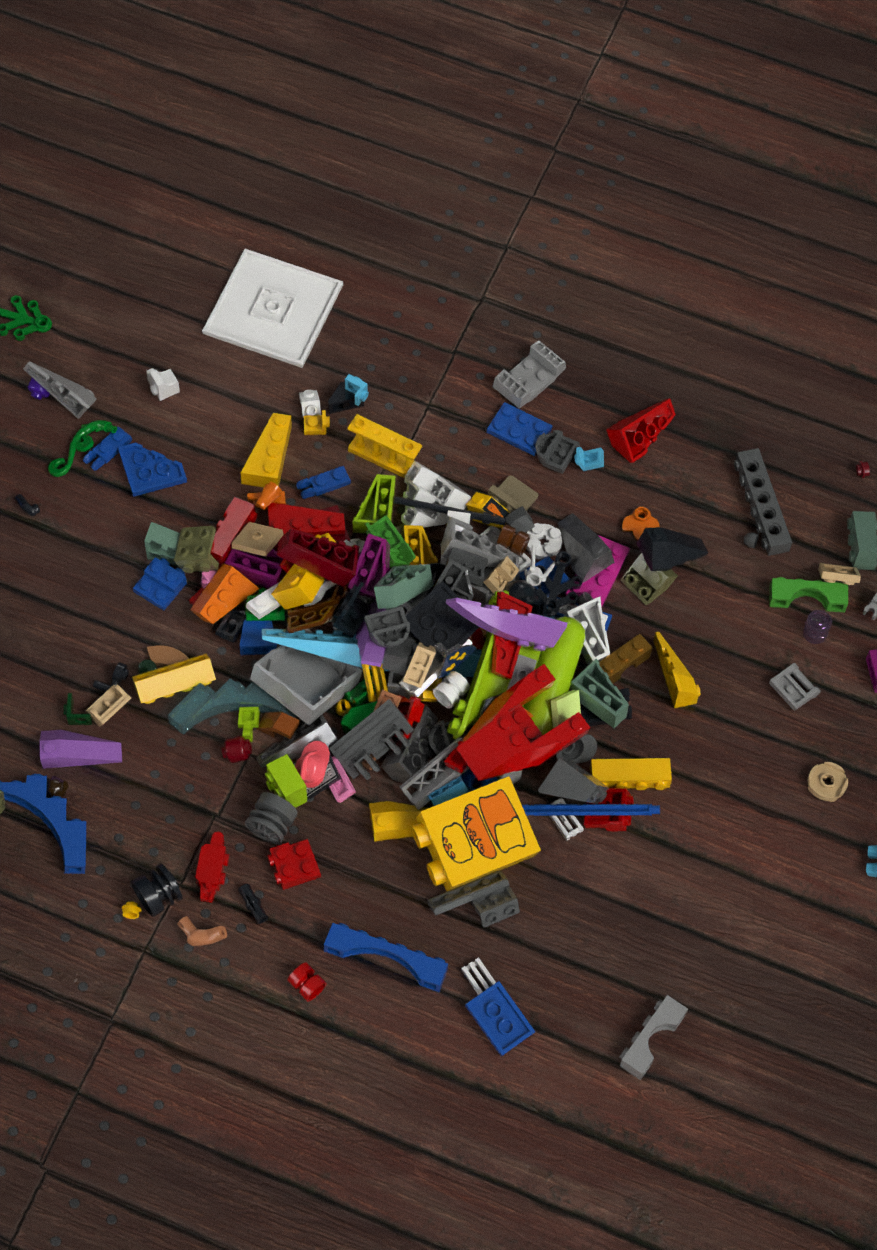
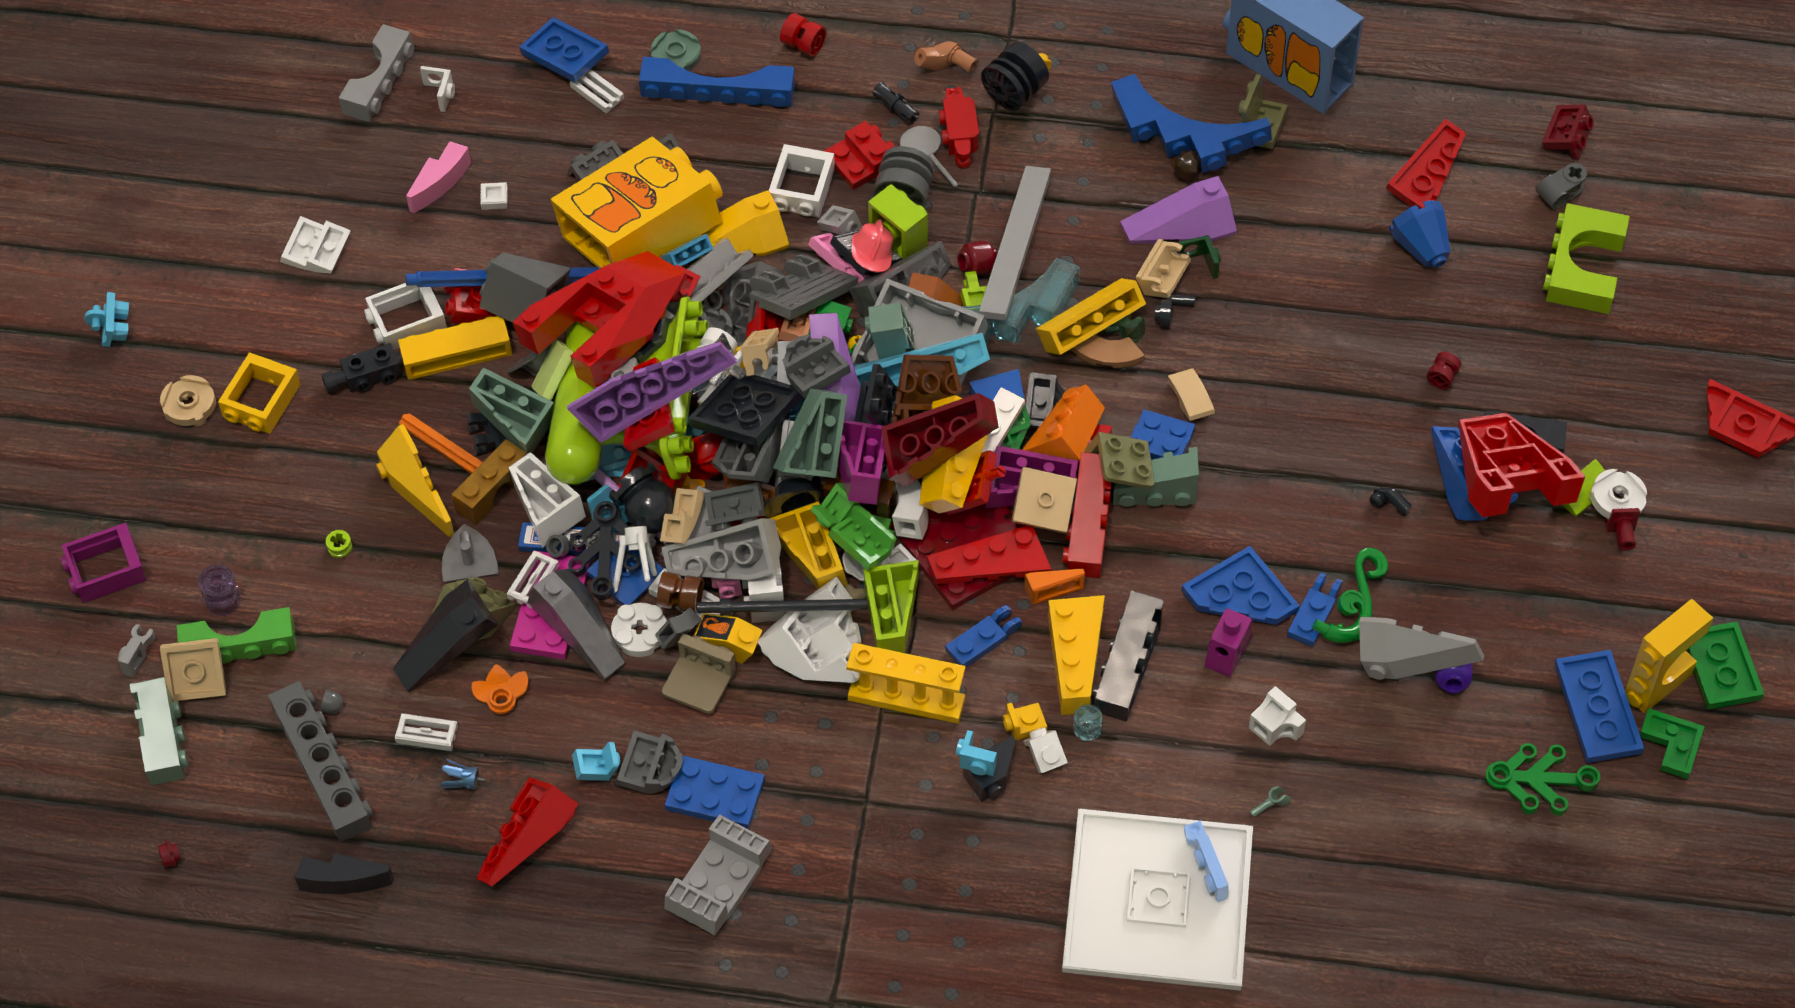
camera: 170 degrees right, 5 degrees down
orange cone [256,481,282,510] -> none
light grey plate [769,663,821,711] -> none
none -> yellow window [218,352,301,434]
none -> white slope [280,216,351,274]
none -> black slope [295,853,394,894]
none -> black brick [321,343,404,394]
none -> lime bush [326,530,352,558]
none -> white window [364,283,447,350]
none -> white tile [395,713,458,751]
none -> orange axle [399,414,483,474]
none -> bright pink slope [406,142,471,213]
none -> white bracket [420,66,455,112]
none -> flat silver piece [440,758,485,790]
none -> flat silver shield [442,524,499,583]
none -> white tile [481,182,508,210]
none -> white tile [507,551,559,609]
none -> sand green tile [651,29,701,71]
none -> white window [769,144,835,218]
none -> light grey bracket [817,205,862,235]
none -> sand green wedge [865,302,915,359]
none -> light grey piece [900,126,958,187]
none -> light grey tile [979,166,1051,321]
none -> clear light blue wheel [1073,705,1103,741]
none -> wedge [1091,590,1164,722]
none -> tan slope [1168,368,1215,421]
none -> light blue hinge [1184,820,1228,902]
none -> magenta torso [1205,609,1252,678]
none -> sand green hand [1250,786,1291,817]

